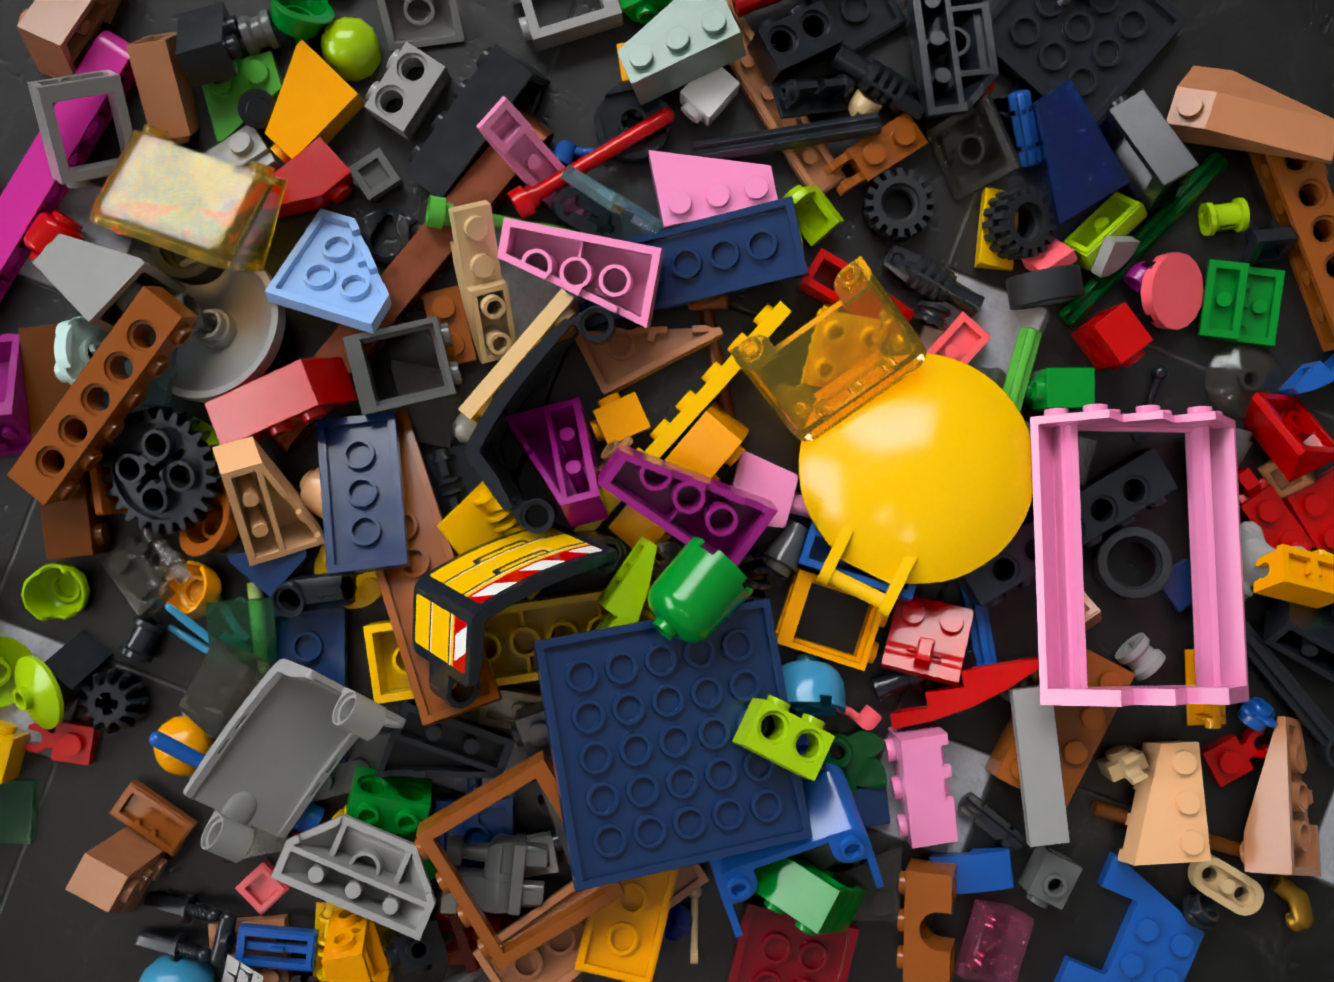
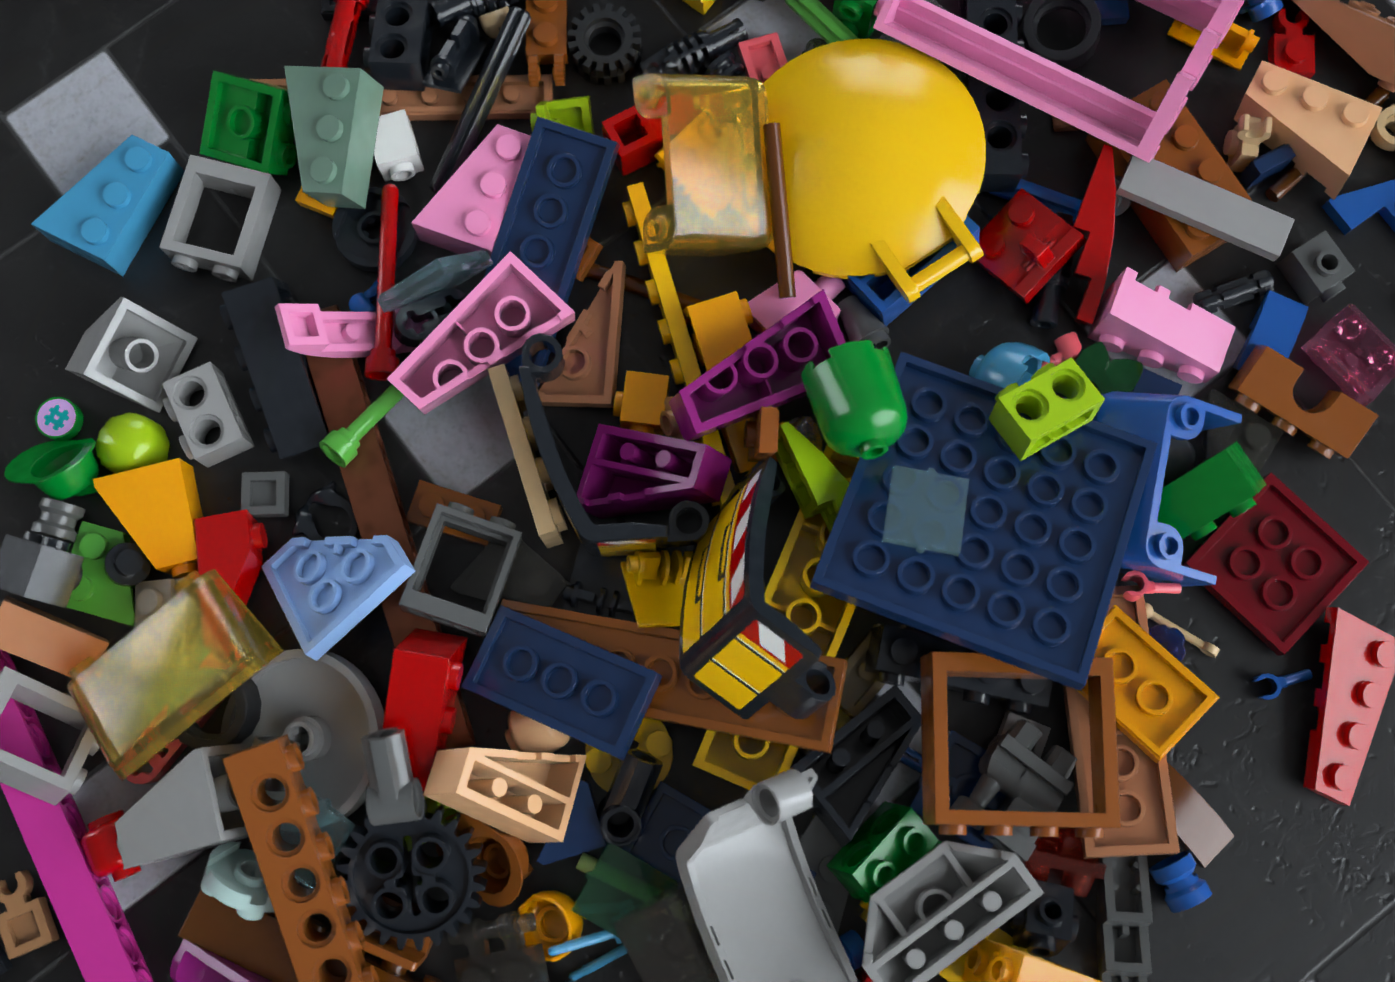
camera: 65 degrees left, 10 degrees down
tan slope [448,200,516,364] -> none
light grey hinge [452,412,477,444] -> none
light orange window [775,568,889,671] -> none
light grey wheel [1115,632,1166,681] -> none
none -> dark grey piece [361,727,425,826]
none -> dark orange plate [744,407,779,462]
none -> reddish brown bar [763,123,796,299]
none -> clear light blue piece [882,465,969,556]
none -> coral hand [1121,570,1182,602]
none -> dark blue tile [1238,144,1296,190]

